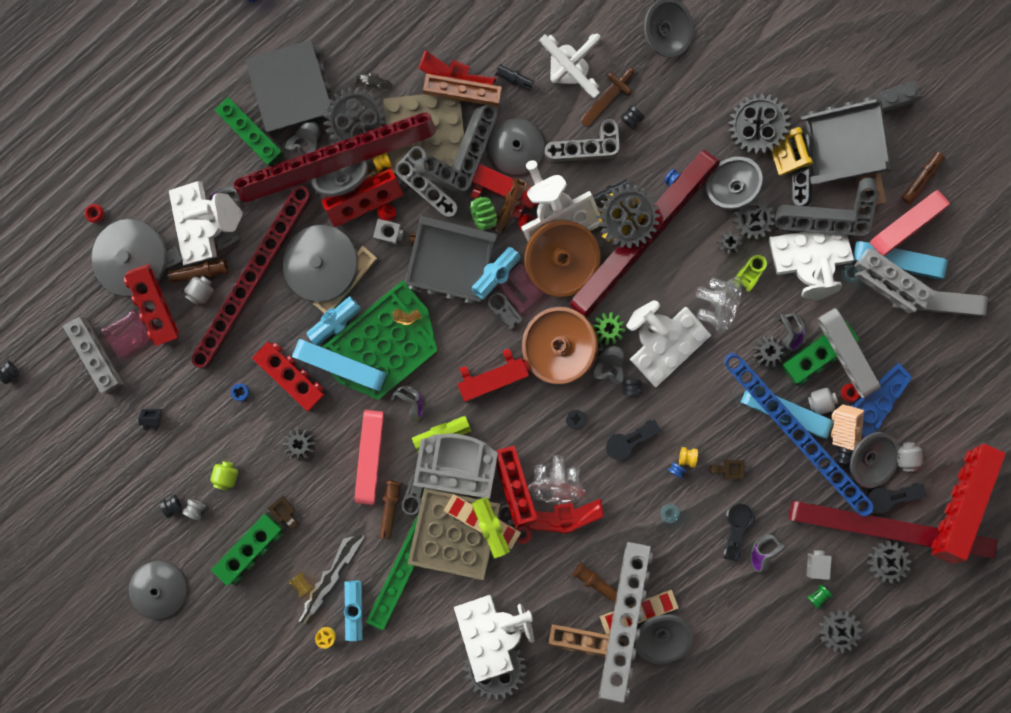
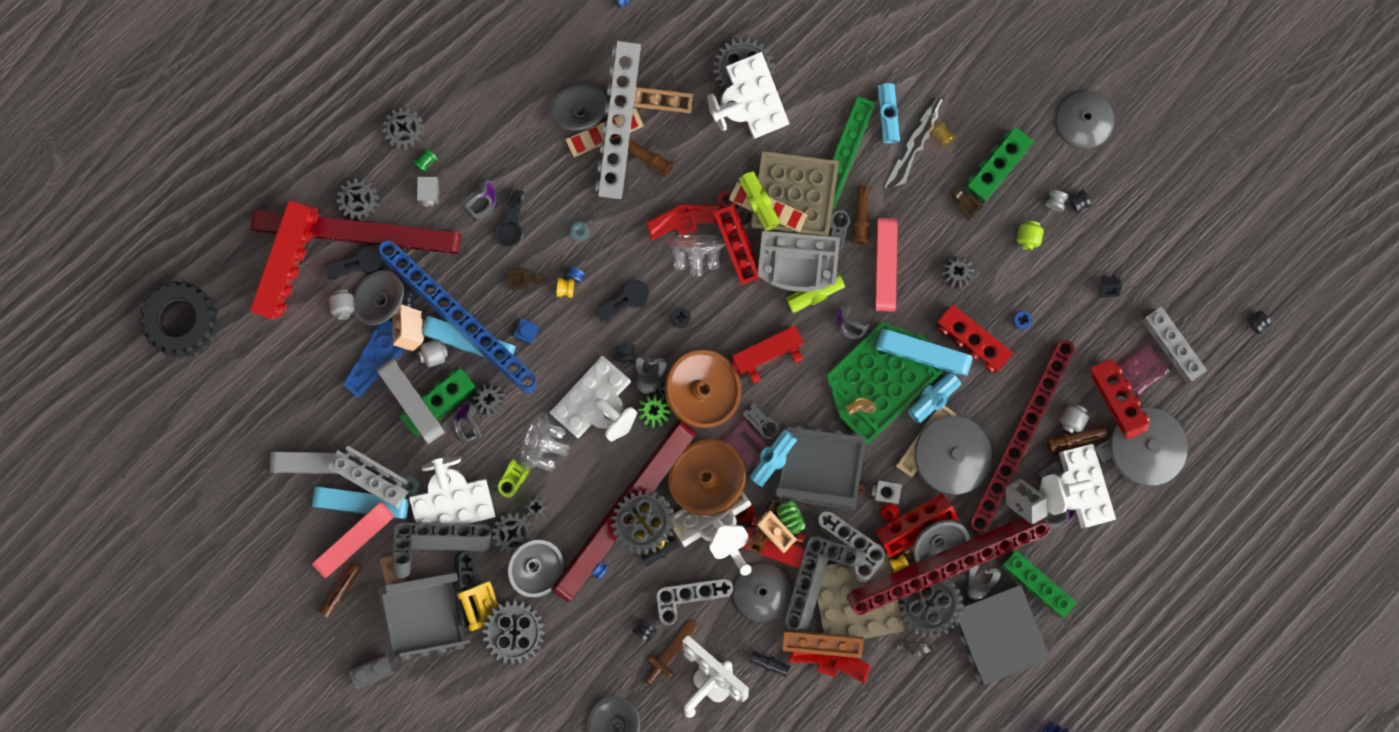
camera: 175 degrees left, 5 degrees down
red plate [85,204,104,223] -> none
yellow wheel [315,627,336,649] -> none
red plate [841,383,860,402] -> none
none -> blue plate [514,318,540,345]
none -> light nougat slope [756,511,797,553]
none -> light grey brick [1006,479,1047,524]

